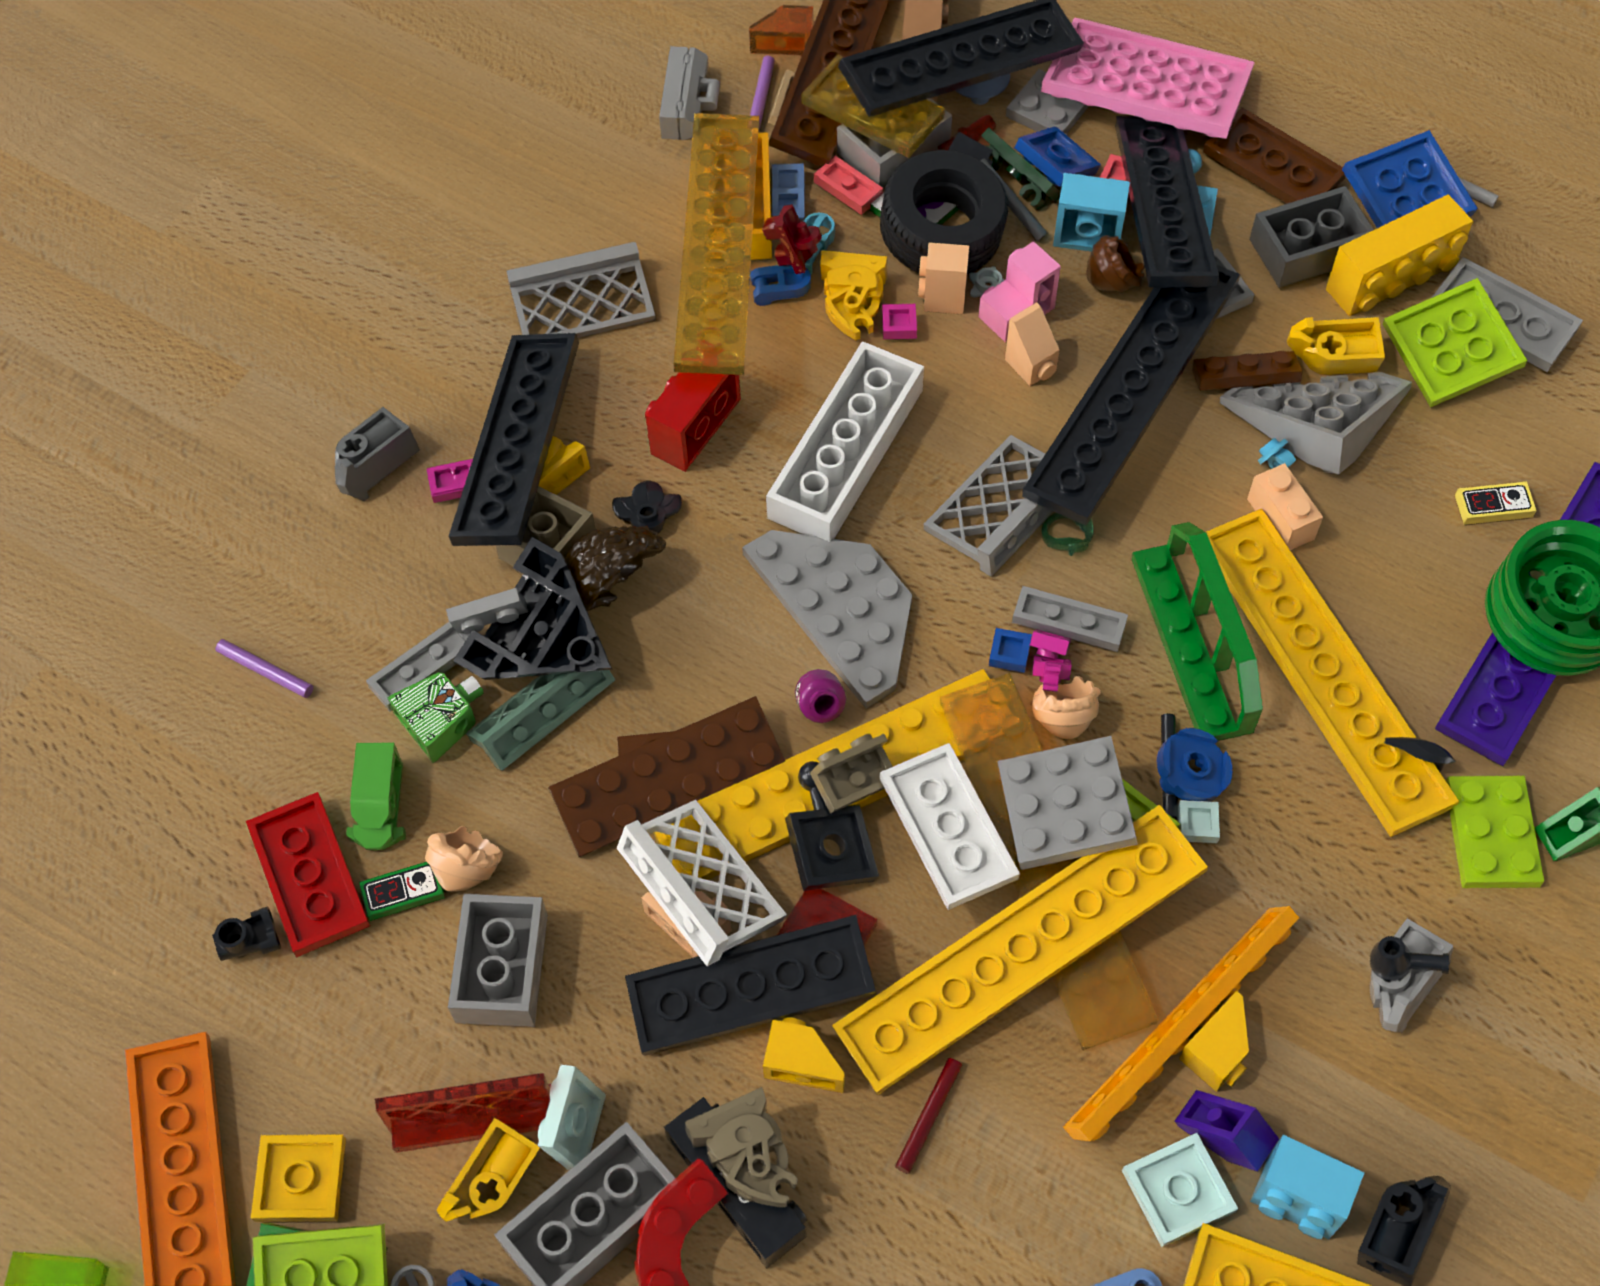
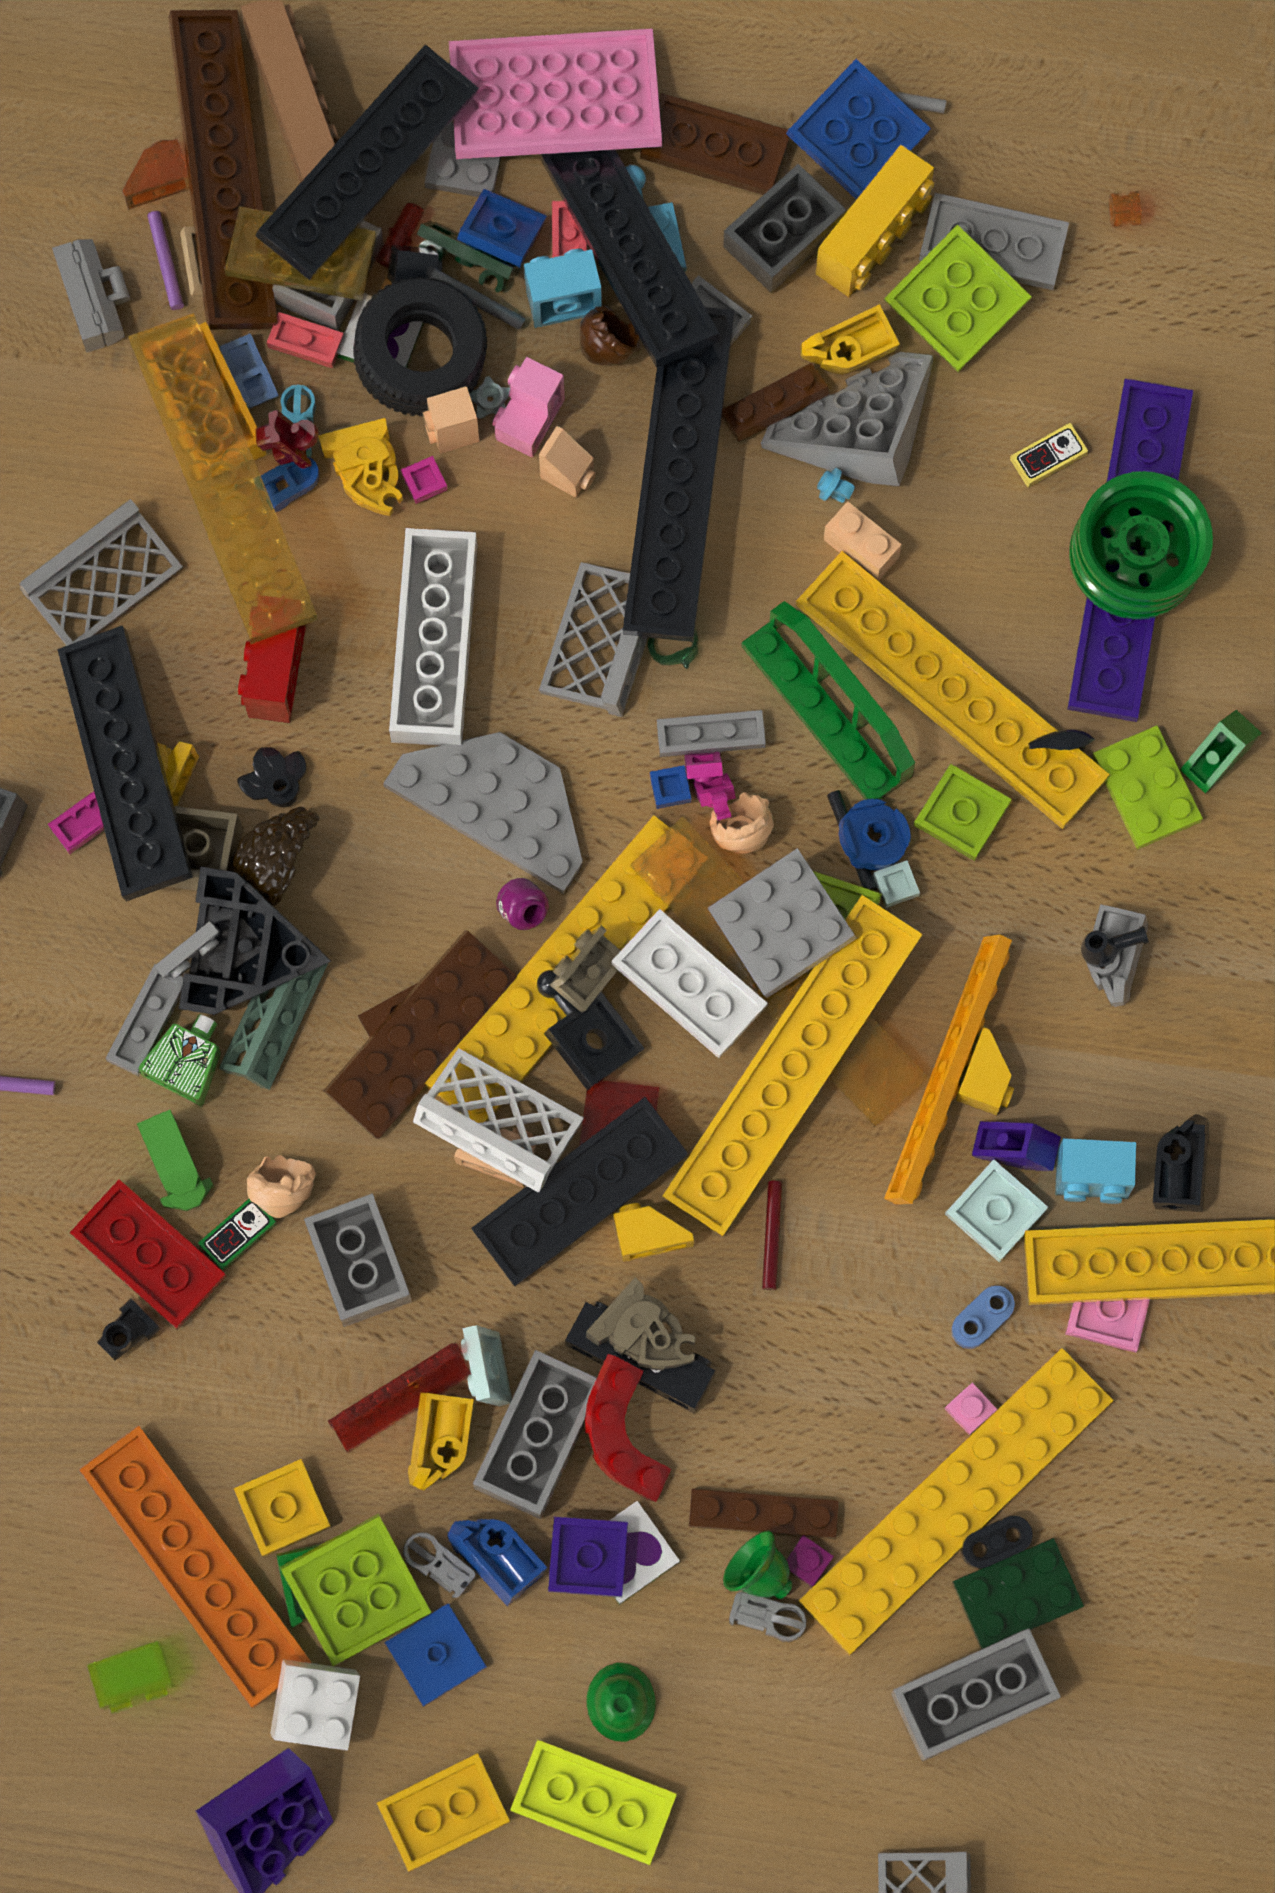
camera: 25 degrees left, 15 degrees up
none -> lime plate [914,763,1012,861]

